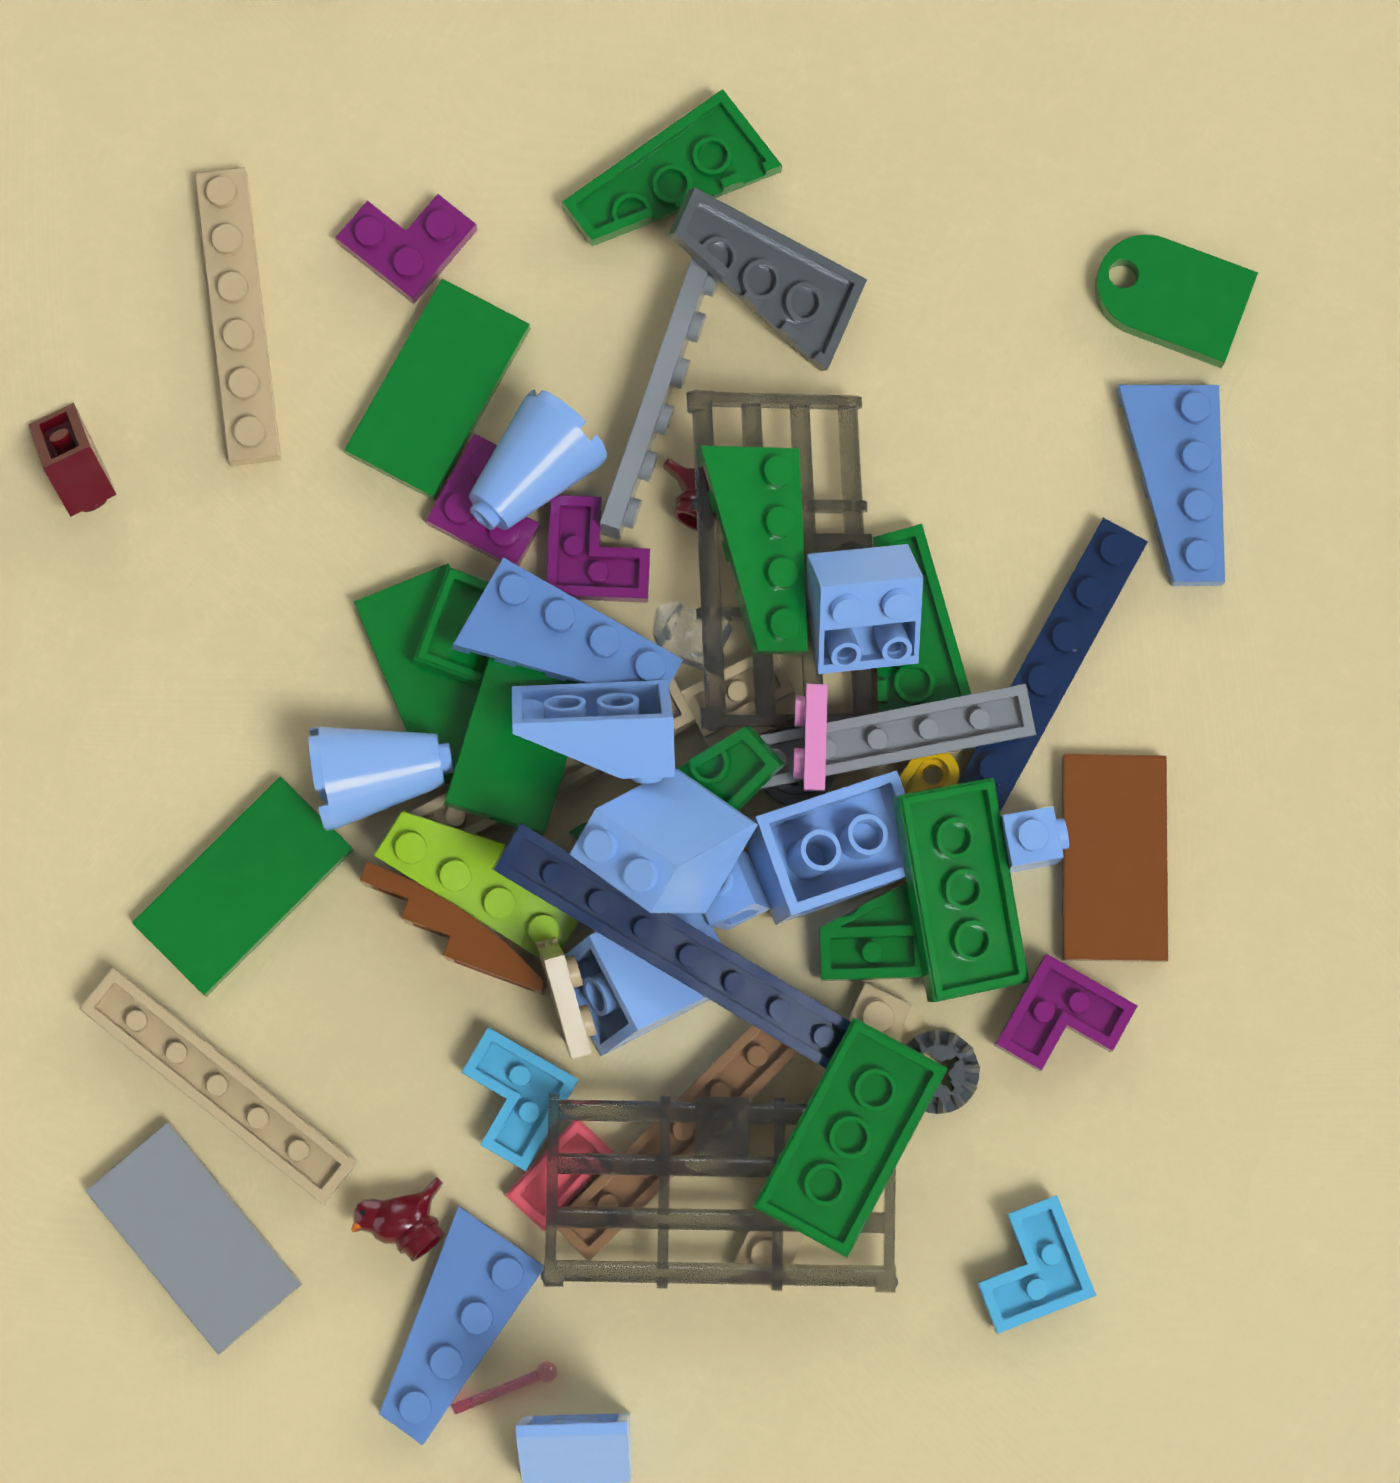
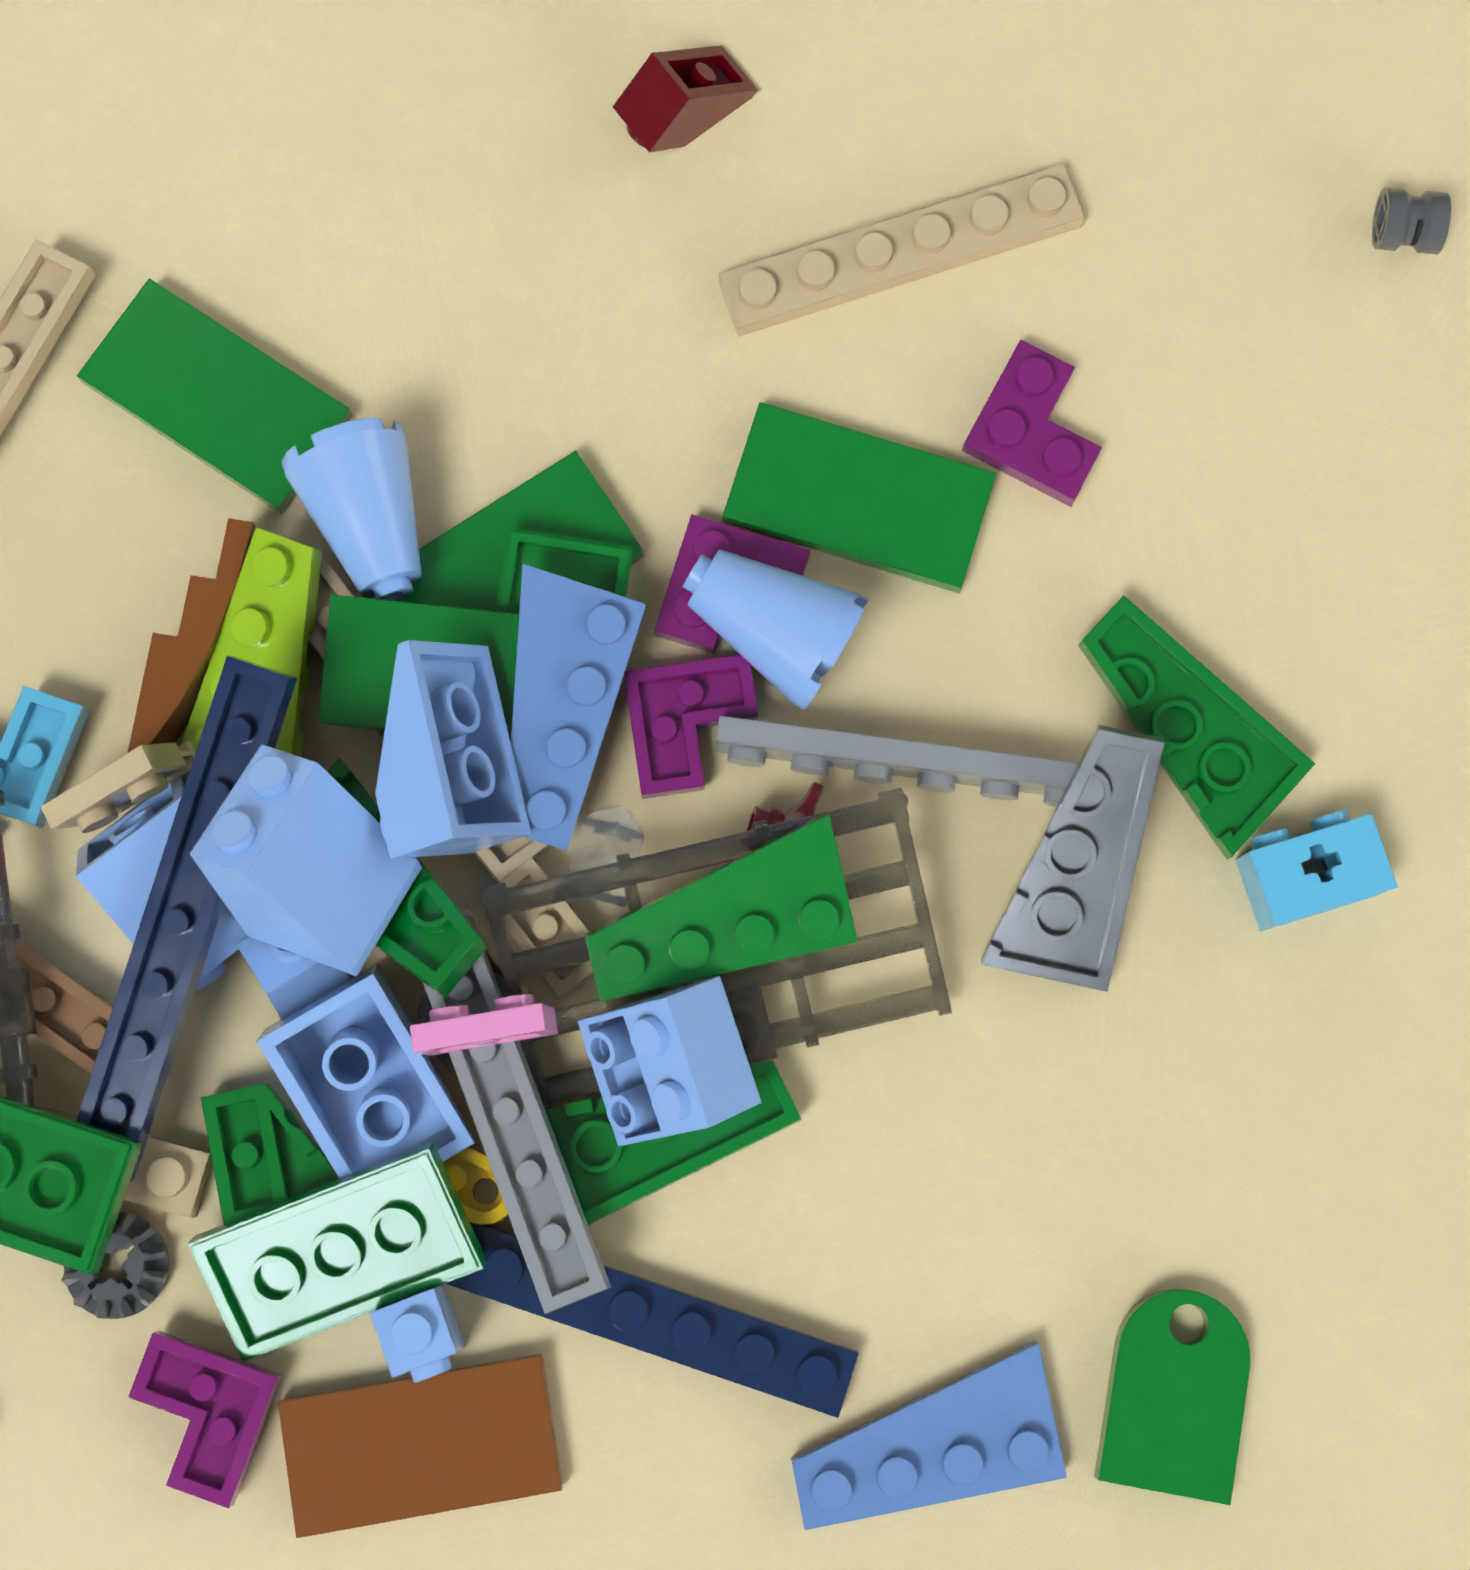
camera: 80 degrees right, 0 degrees up
none -> medium azure brick [1235,809,1398,932]

